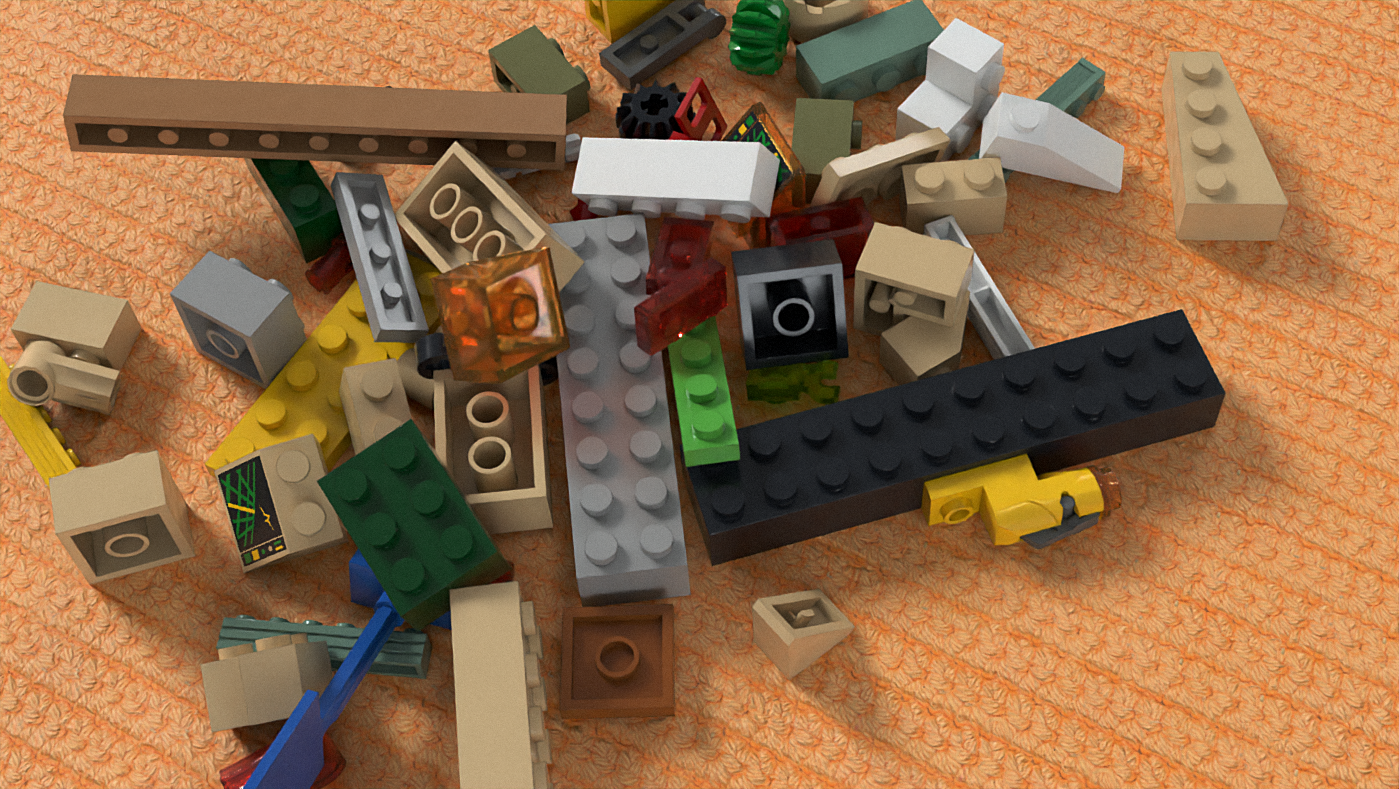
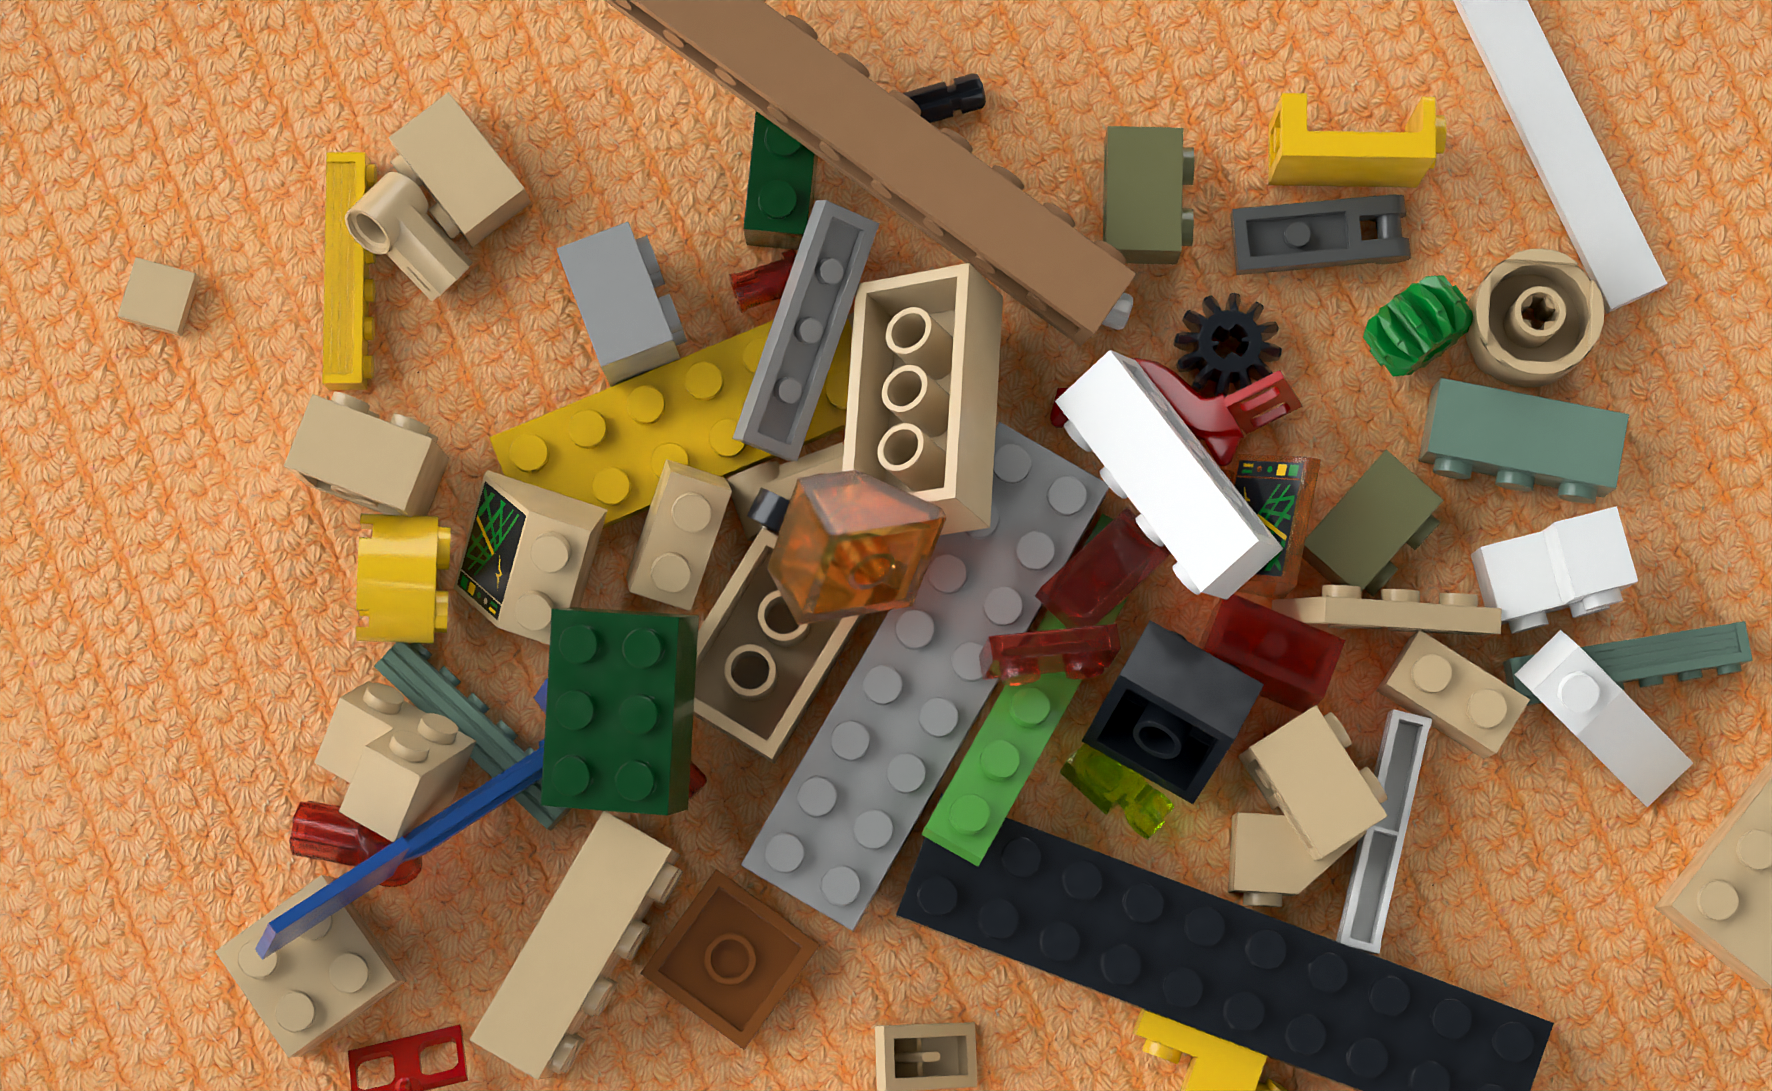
camera: 35 degrees right, 25 degrees up
none -> yellow brick [356,513,451,644]

